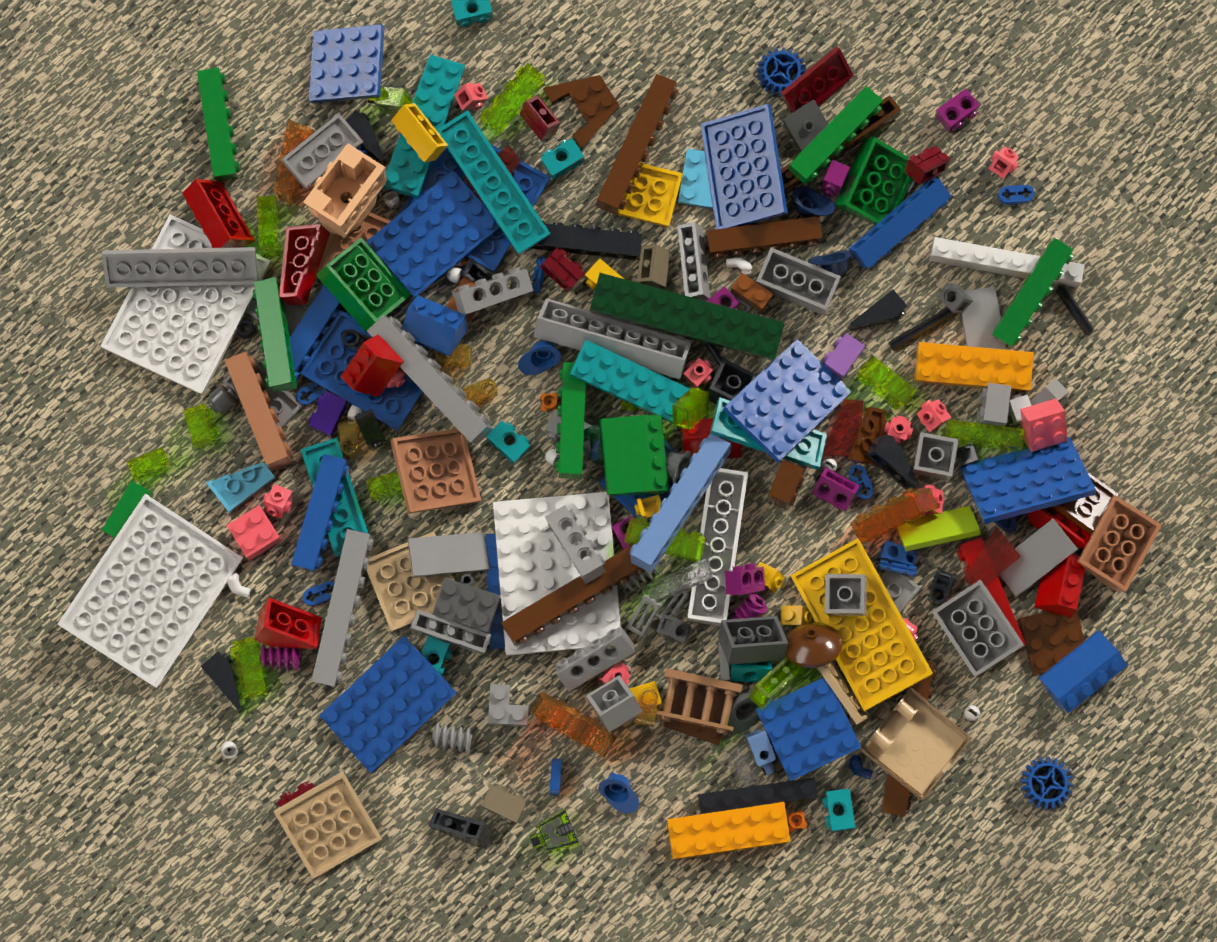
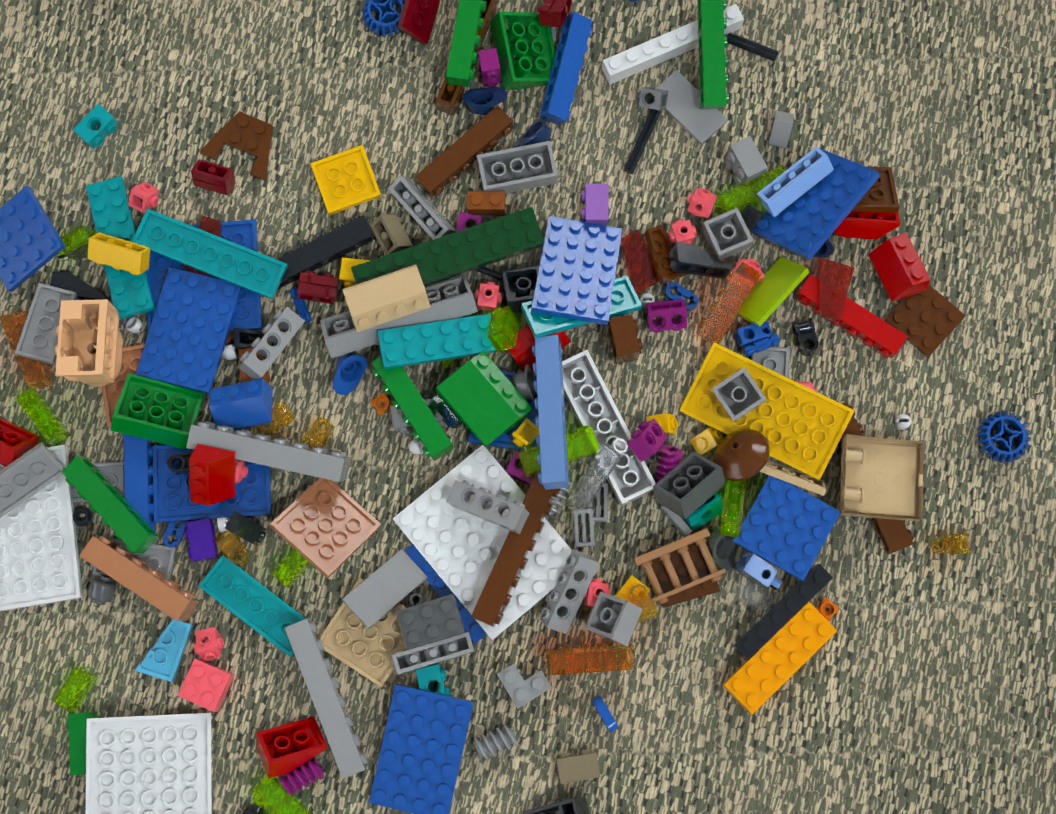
camera: 30 degrees left, 0 degrees up
clear neon green brick [183,404,219,449] -> none
white arm [227,573,251,598] -> none
red wedge [279,224,330,306] -> none
blue brick [291,454,350,573] -> none
blue beam [303,581,334,607] -> none
clear neon green brick [480,62,545,137] -> none
teal brick [486,420,530,465] -> none
torso [530,809,579,852] -> none
teal brick [541,139,584,181] -> none
reddish brown brick [597,74,679,215] -> none
blue piece [598,772,639,813] -> none
dark grey brick [656,614,691,644] -> none
medium azure wing [678,148,713,209] -> none
plate [701,104,788,229] -> none
white arm [726,258,752,276] -> none
dark grey plate [782,100,828,152] -> none
teal brick [822,789,855,832] -> none
black slope [848,289,908,331] -> none
clear blue arm [849,754,873,780] -> none
clear neon green brick [856,355,917,411] -> none
light orange brick [914,342,1034,392] -> none
light grey slope [932,580,1024,677] -> none
light grey tile [993,518,1077,596] -> none
white brick [1009,394,1031,426] -> none
coral brick [1020,399,1067,452] -> none
blue slope [1039,630,1128,713] -> none
nougat slope [1077,495,1162,592] -> none
none -> tan slope [342,264,431,332]
none -> white hinge [610,438,628,455]
none -> light blue brick [757,146,834,217]
none -> clear yellow piece [931,533,972,555]

